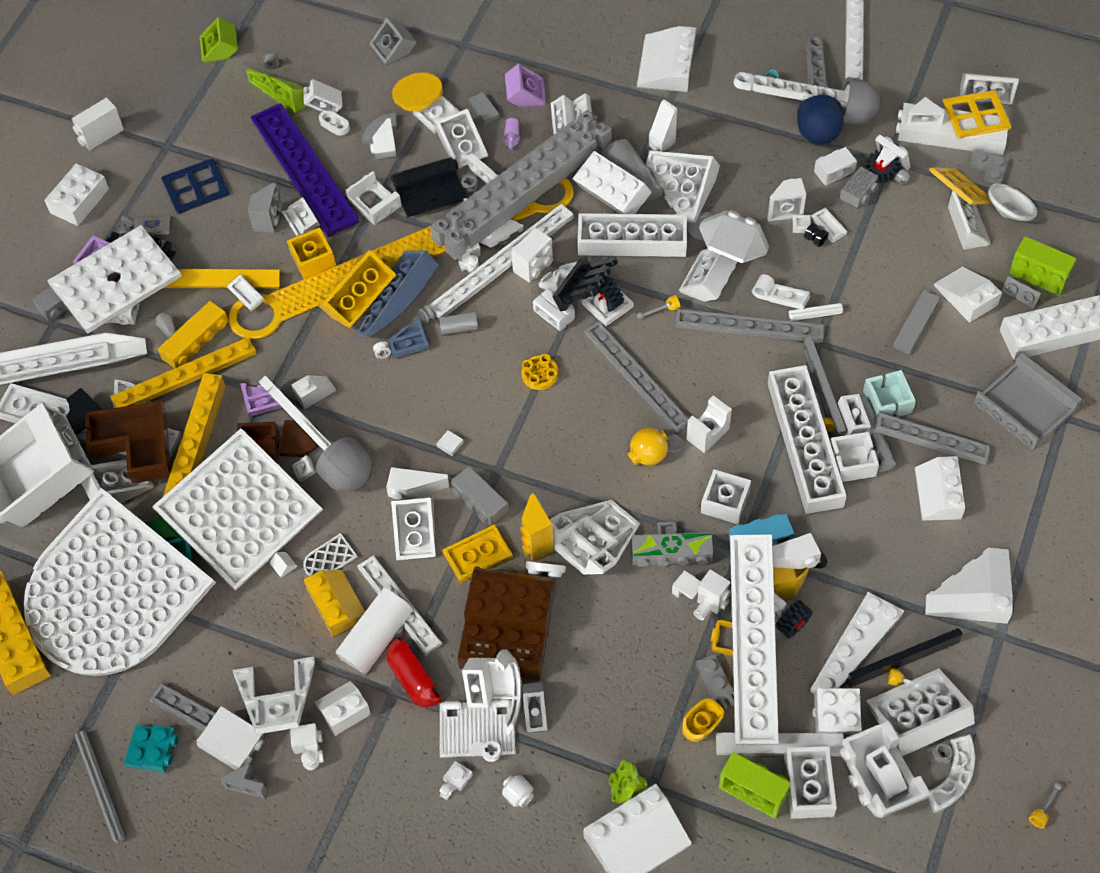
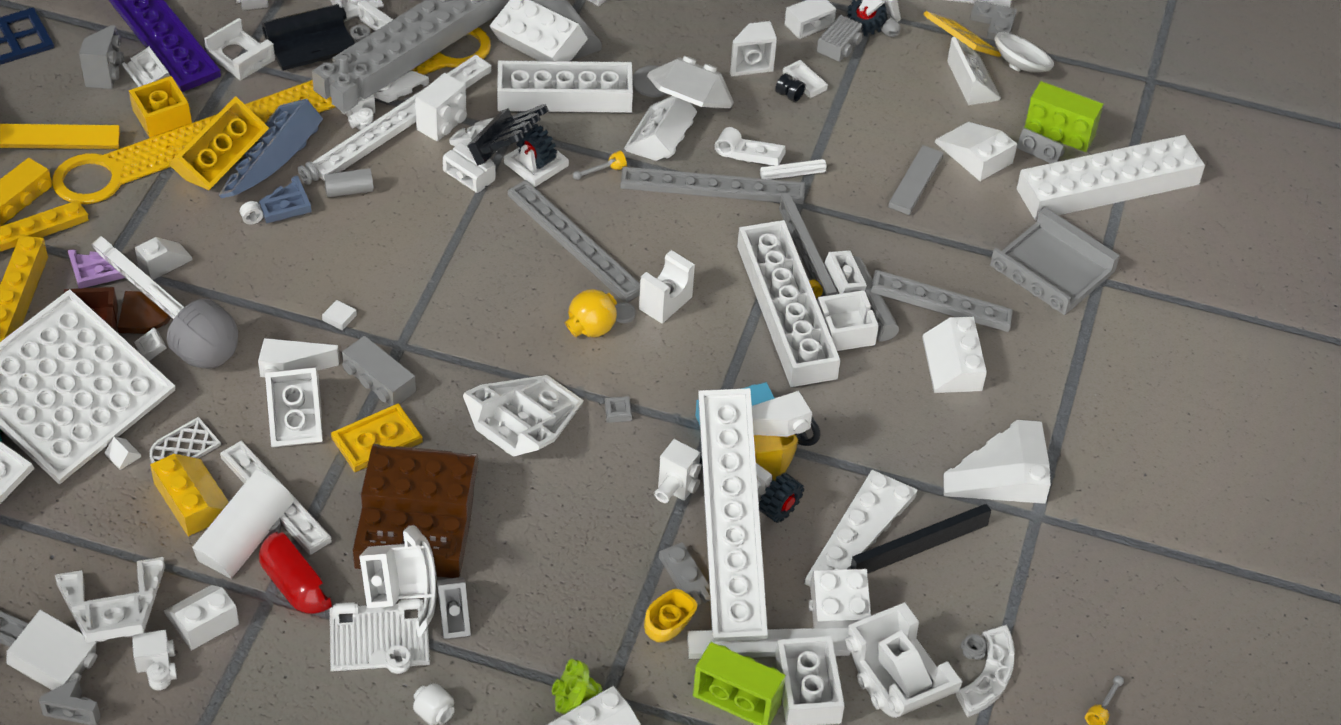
camera: 10 degrees left, 10 degrees down
white tile [227,275,265,312] -> none
white plate [439,761,473,800] -> none
yellow slope [520,493,554,562] -> none
yellow tile [521,354,559,390] -> none
white tile [526,561,566,577] -> none
light grey brick [632,533,713,567] -> none
white slope [645,151,720,223] -> none
white panel [672,570,701,599] -> none
white brick [701,469,751,524] -> none
yellow piece [710,620,733,655] -> none
white tile [792,215,811,233] -> none
light aqua piece [863,370,916,418] -> none
white slope [866,669,975,756] -> none
yellow hinge [887,668,935,691] -> none

